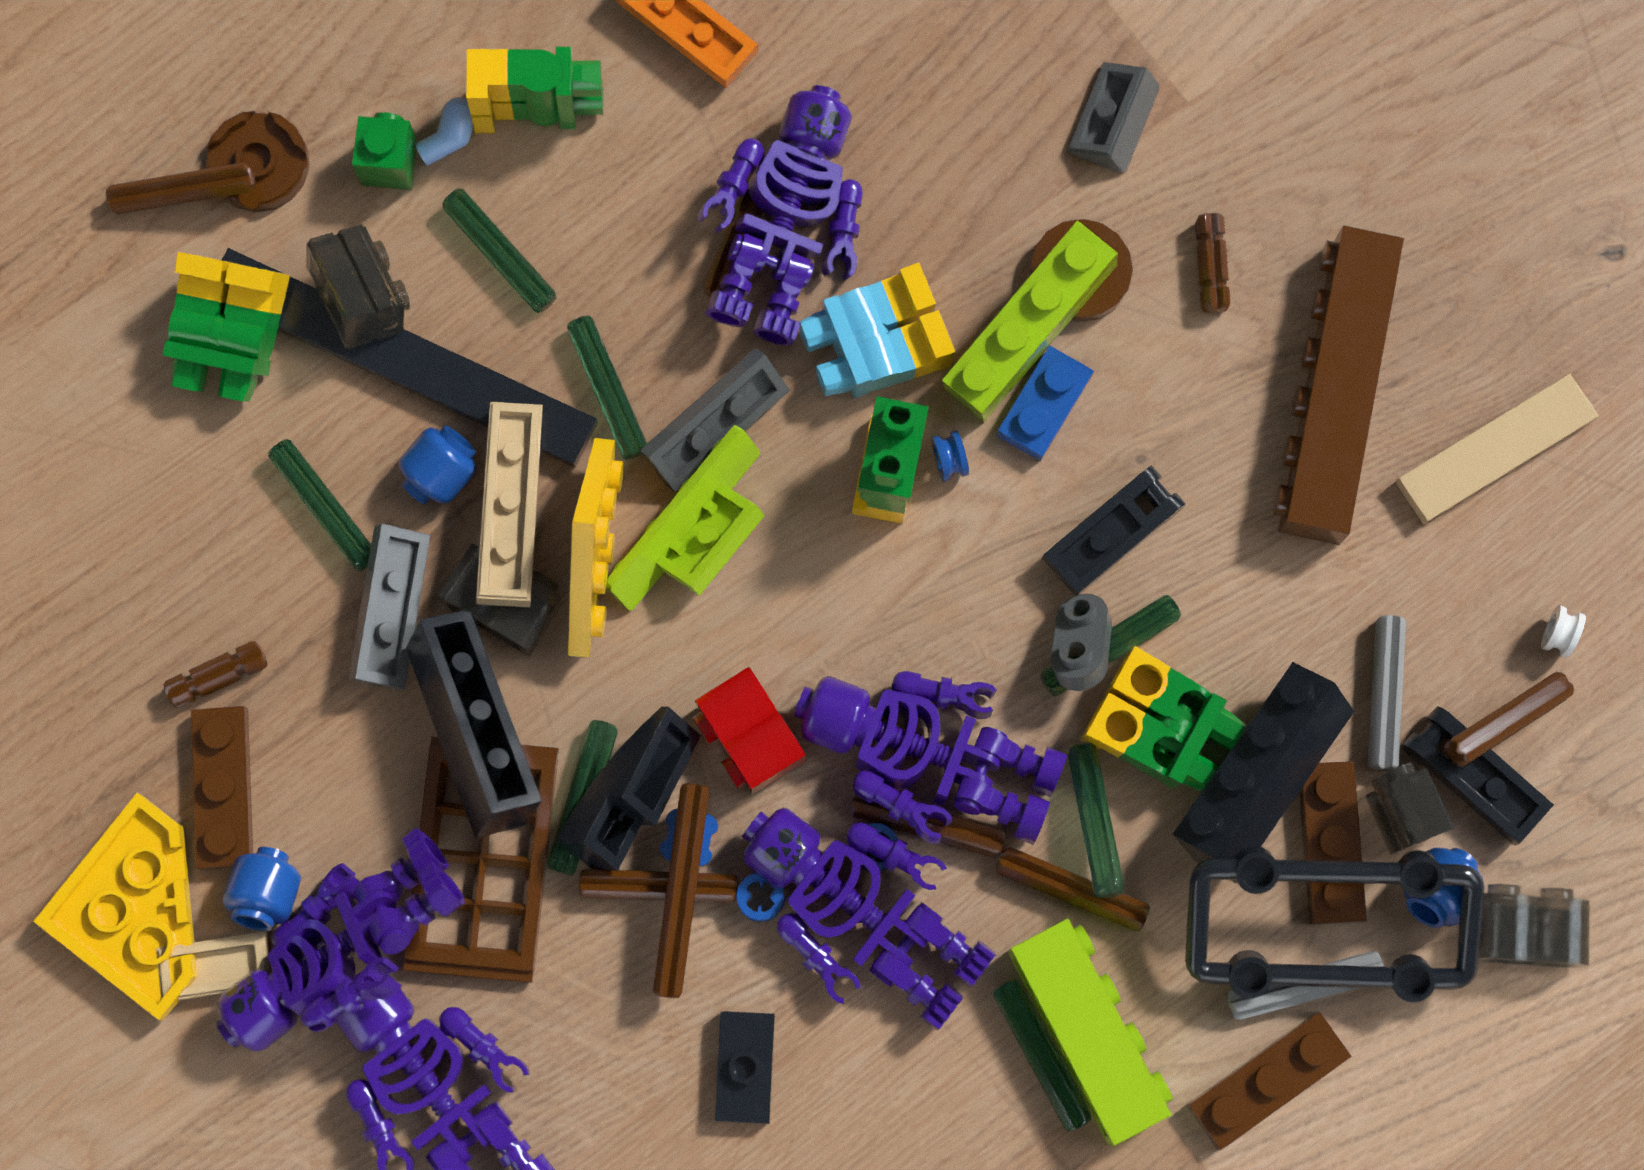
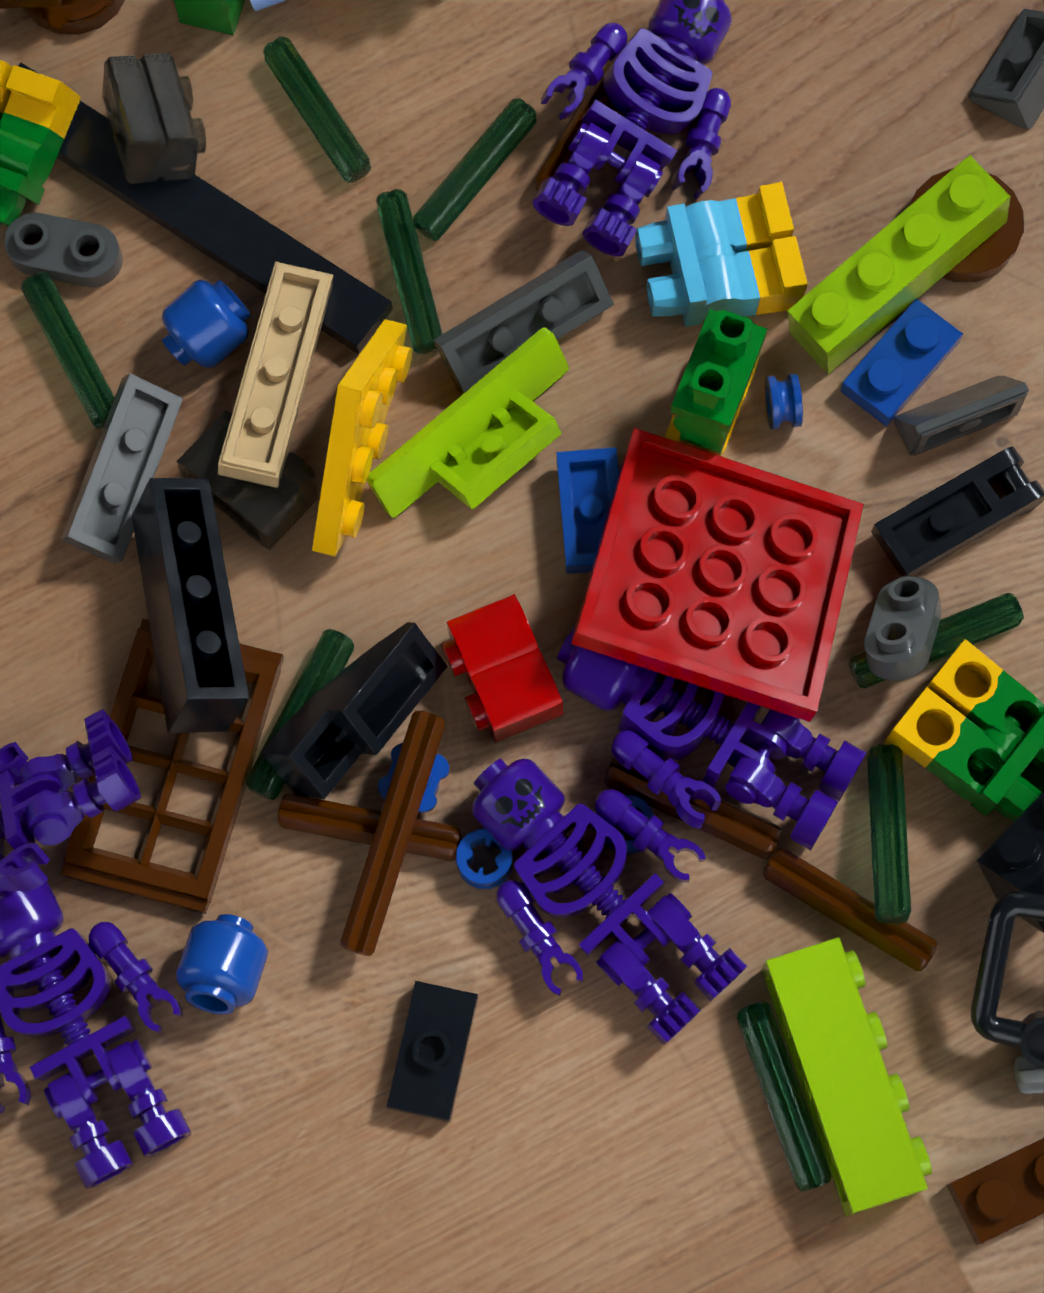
camera: 15 degrees right, 5 degrees down
none -> dark grey plate [4,213,123,287]
none -> blue head [176,914,268,1015]
none -> clear green axle [413,98,537,241]
none -> blue plate [556,447,619,574]
none -> red plate [571,428,864,722]
none -> dark grey slope [894,376,1029,456]

